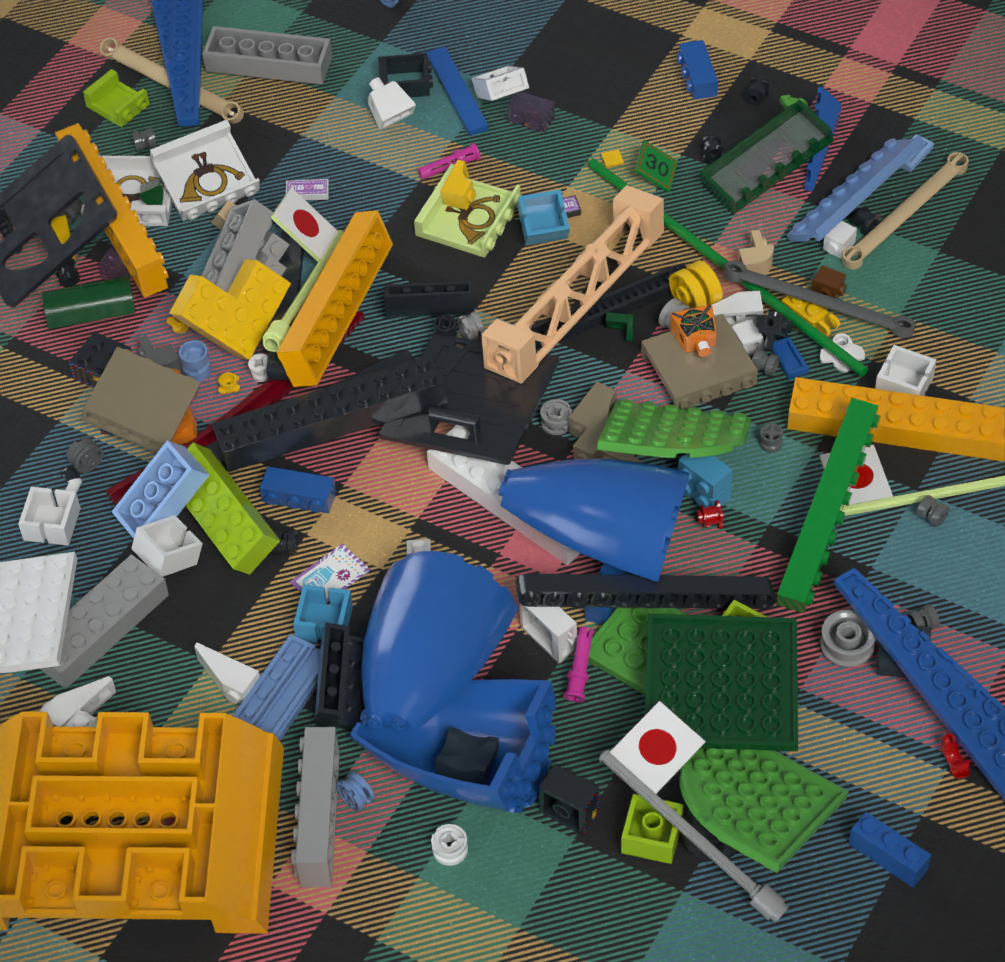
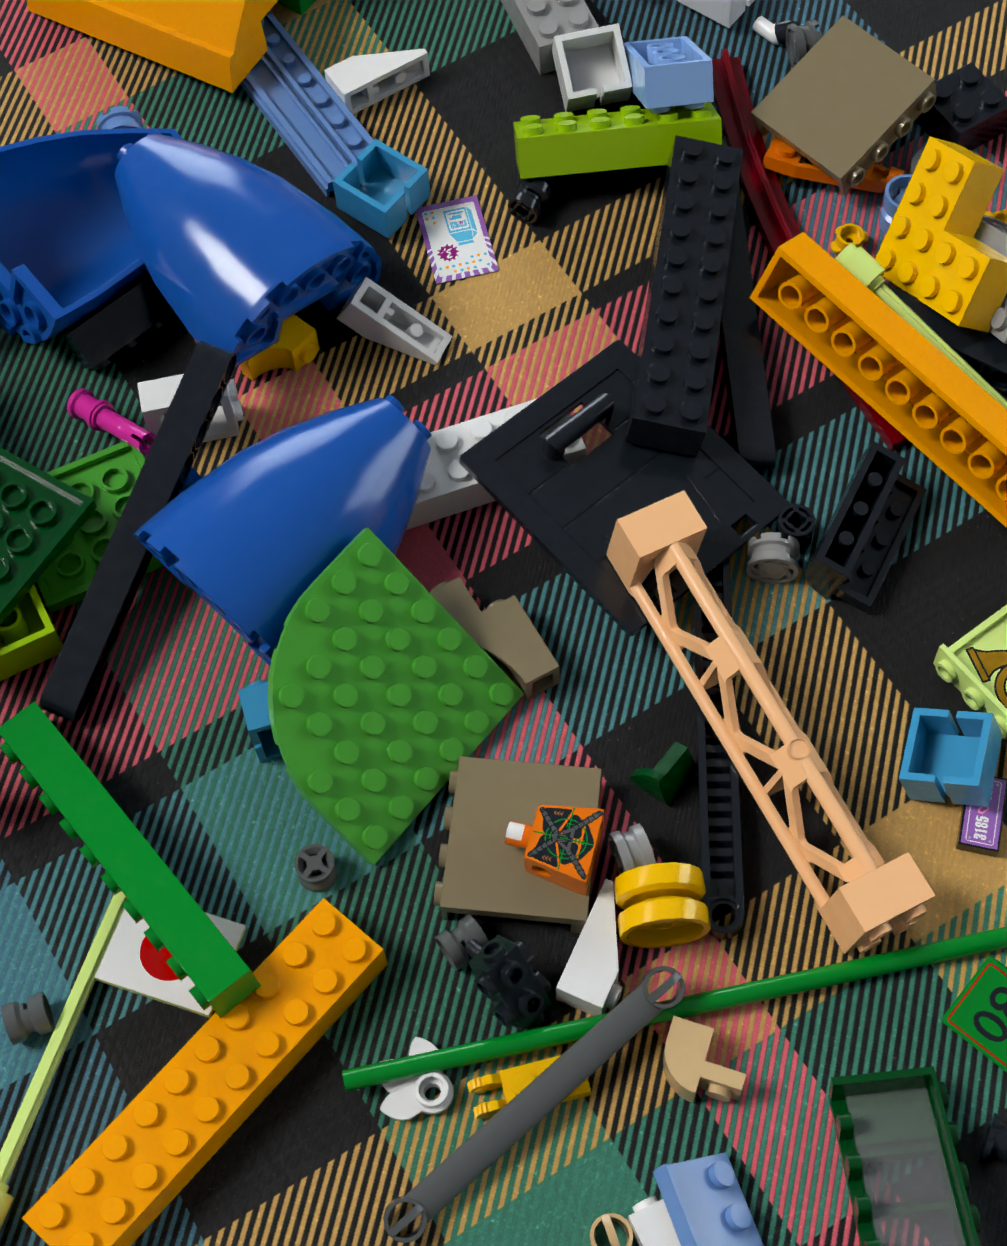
camera: 120 degrees right, 10 degrees up
blue brick [260,466,337,514] -> none
light grey brick [292,727,340,887] -> none
black brick [314,622,365,730] -> none
black brick [435,727,499,785] -> none
light grey wheel [540,399,572,435] -> none
red brick [696,500,724,528] -> none
white brick [731,319,763,357] -> none
blue tile [771,337,809,380] -> none
reddish brown brick [811,265,847,299] -> none
white piece [875,345,936,396] -> none

